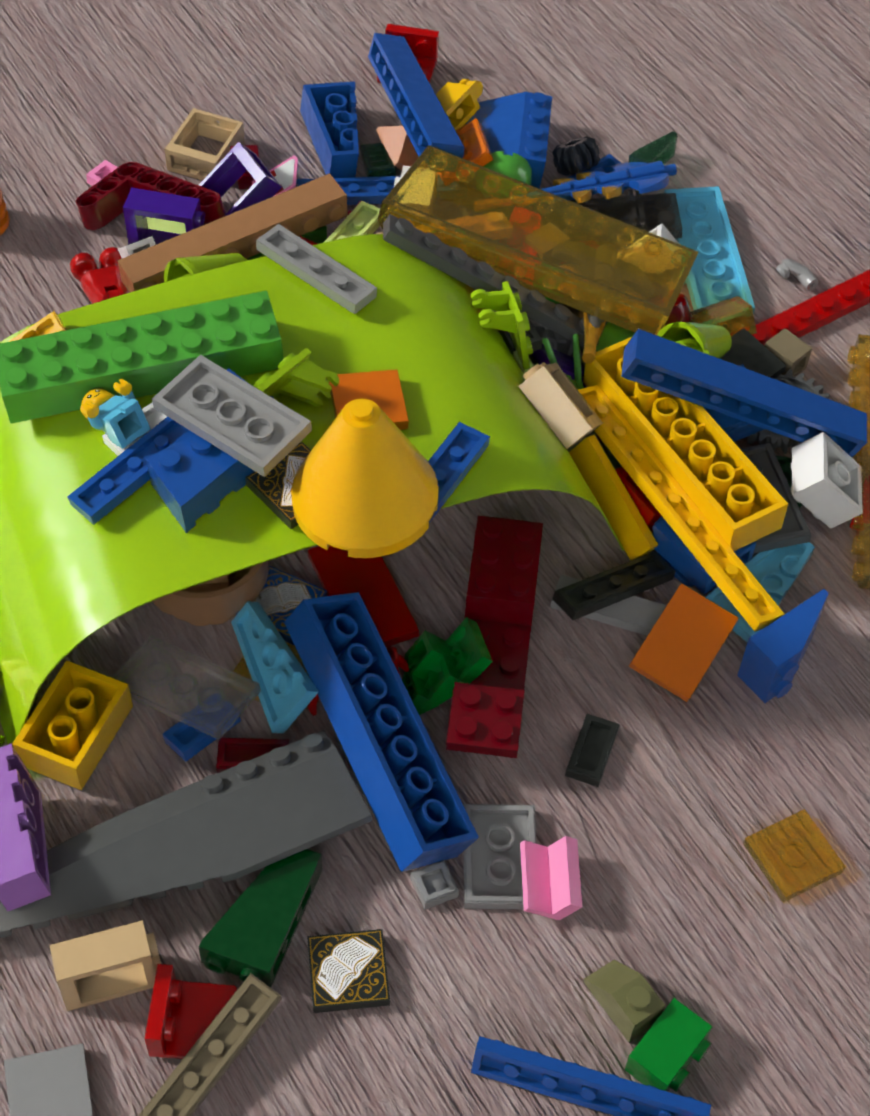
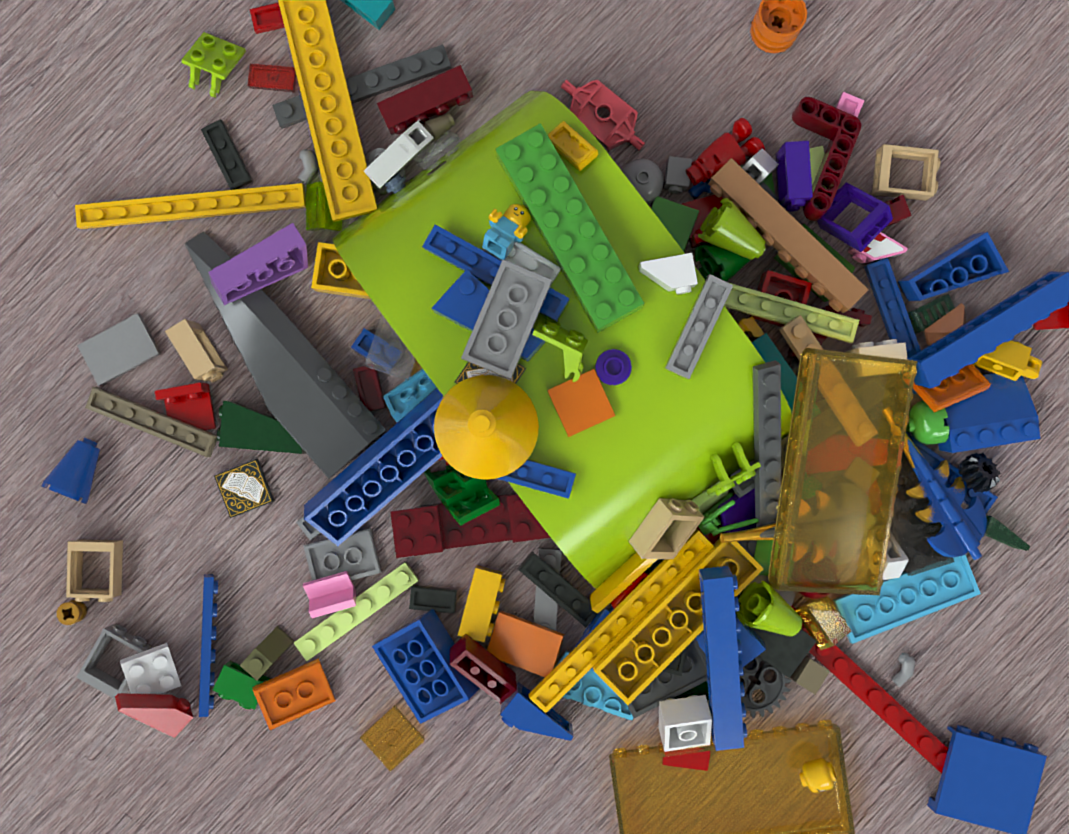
camera: 85 degrees right, 35 degrees up
none -> orange tile [252,658,336,730]
none -> yellowish green plate [294,562,419,661]
none -> blue slope [372,609,480,724]
none -> dark red brick [450,634,517,704]
none -> yellow brick [458,565,506,642]
none -> dark purple piece [595,349,632,385]
none -> white slope [638,253,698,295]

